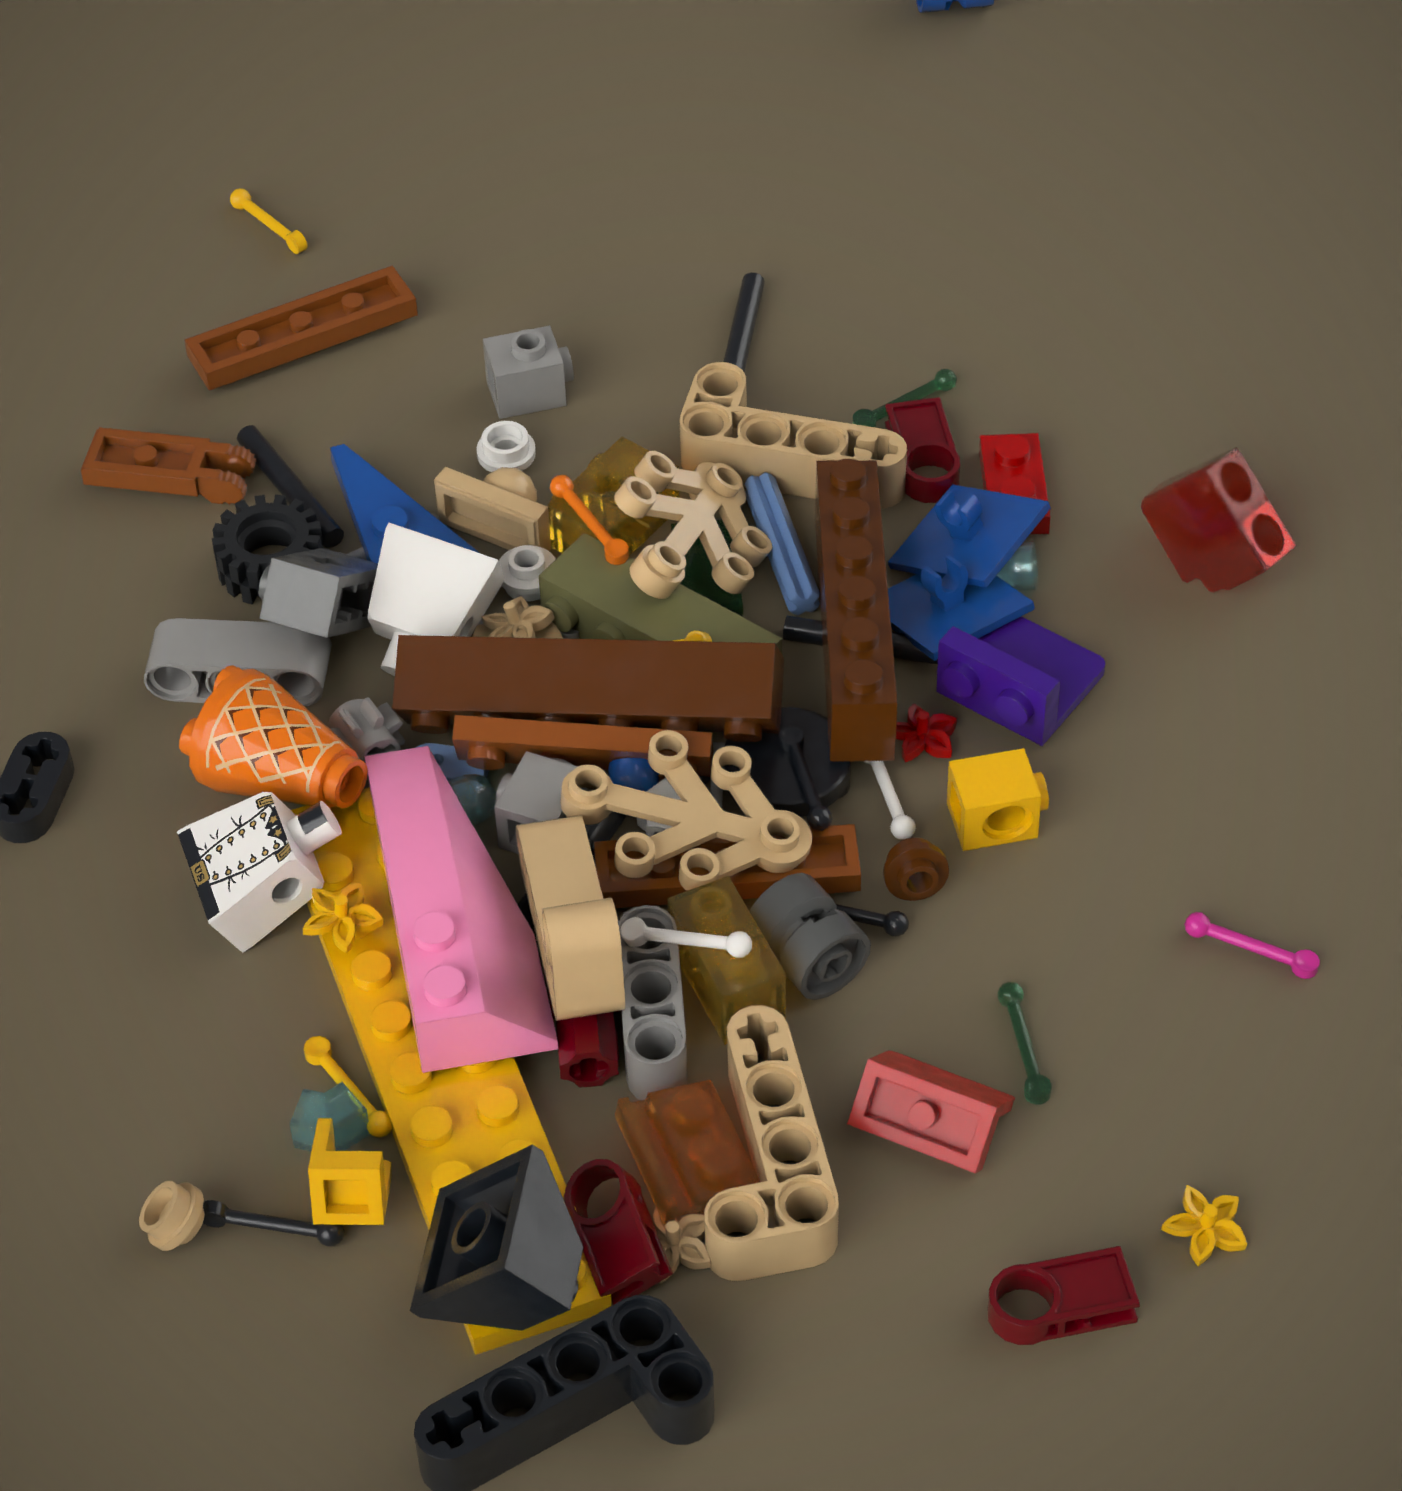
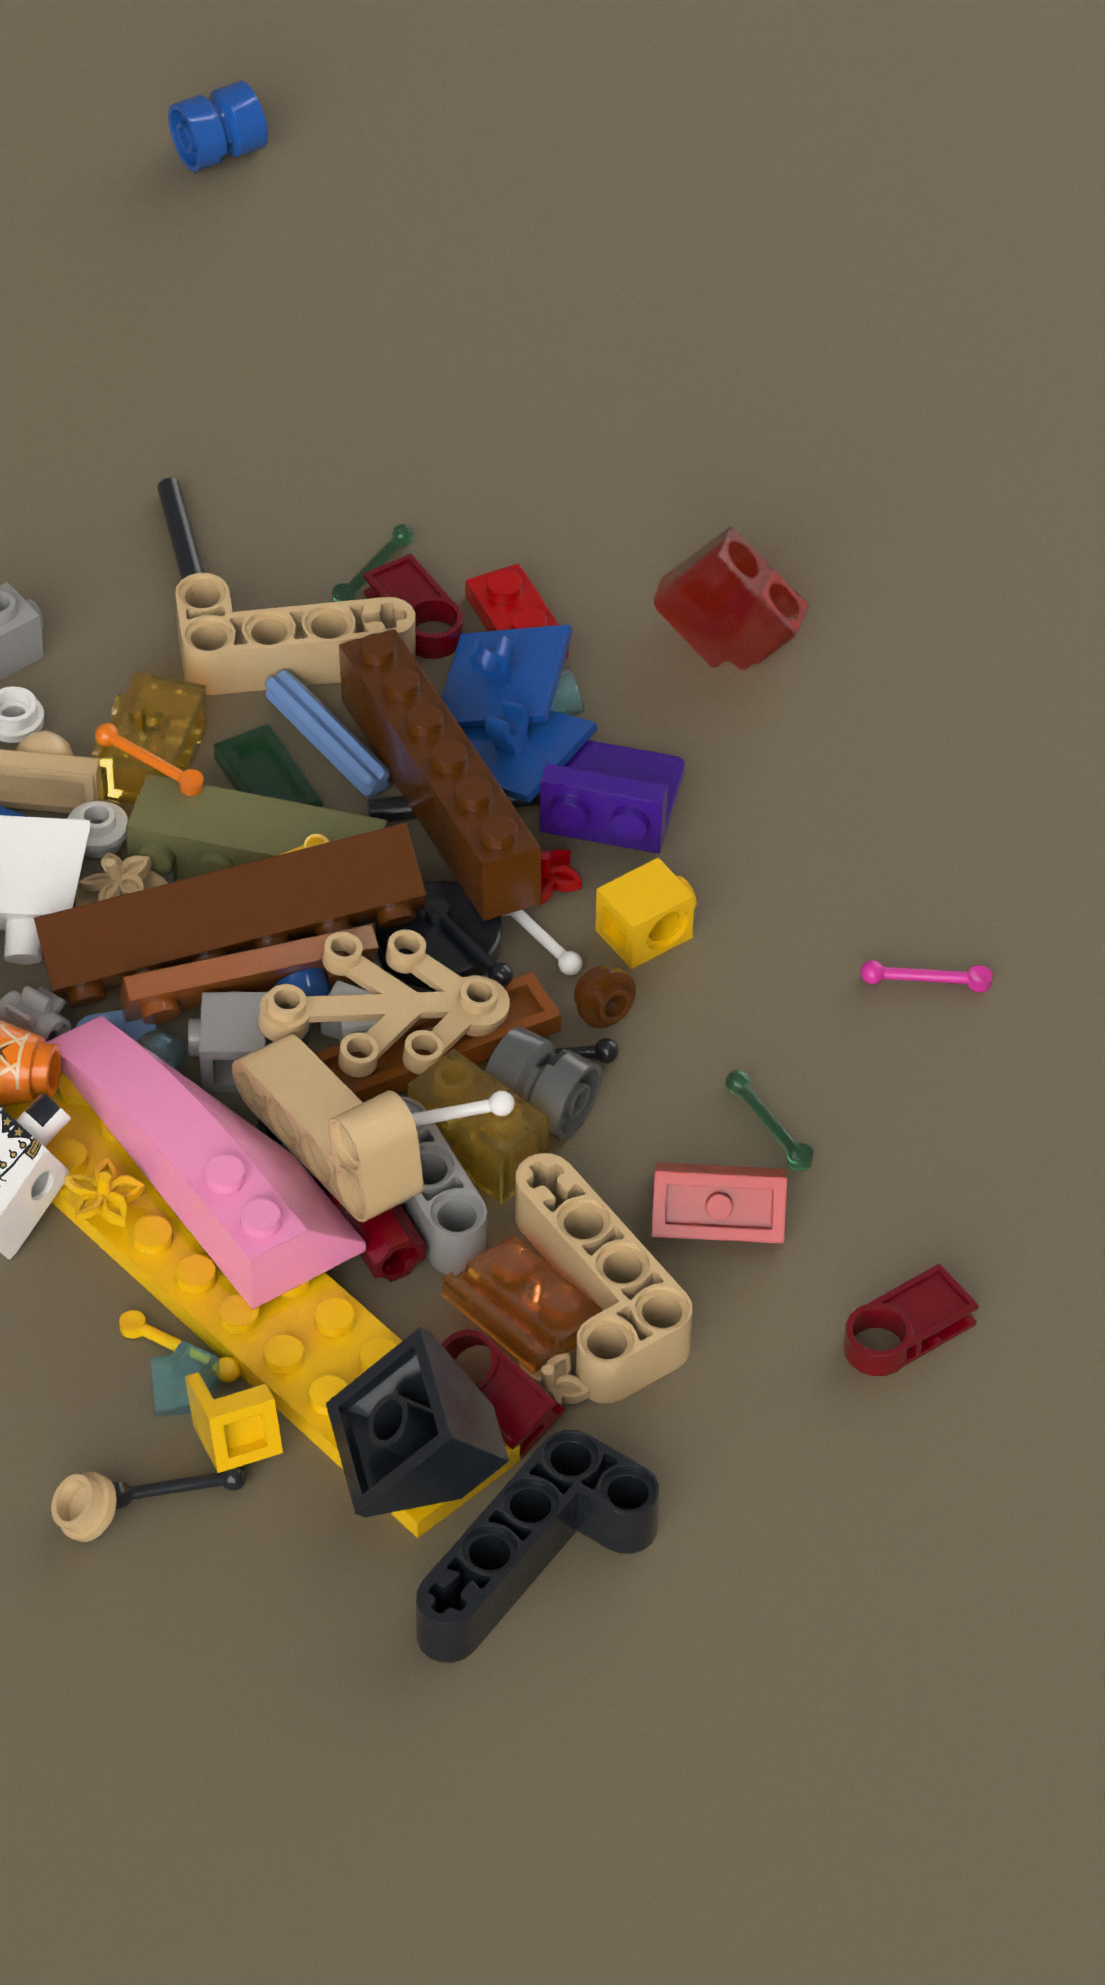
camera: 25 degrees left, 0 degrees up
tan plant [614,451,772,599] -> none
yellow plant [1161,1185,1247,1267] -> none

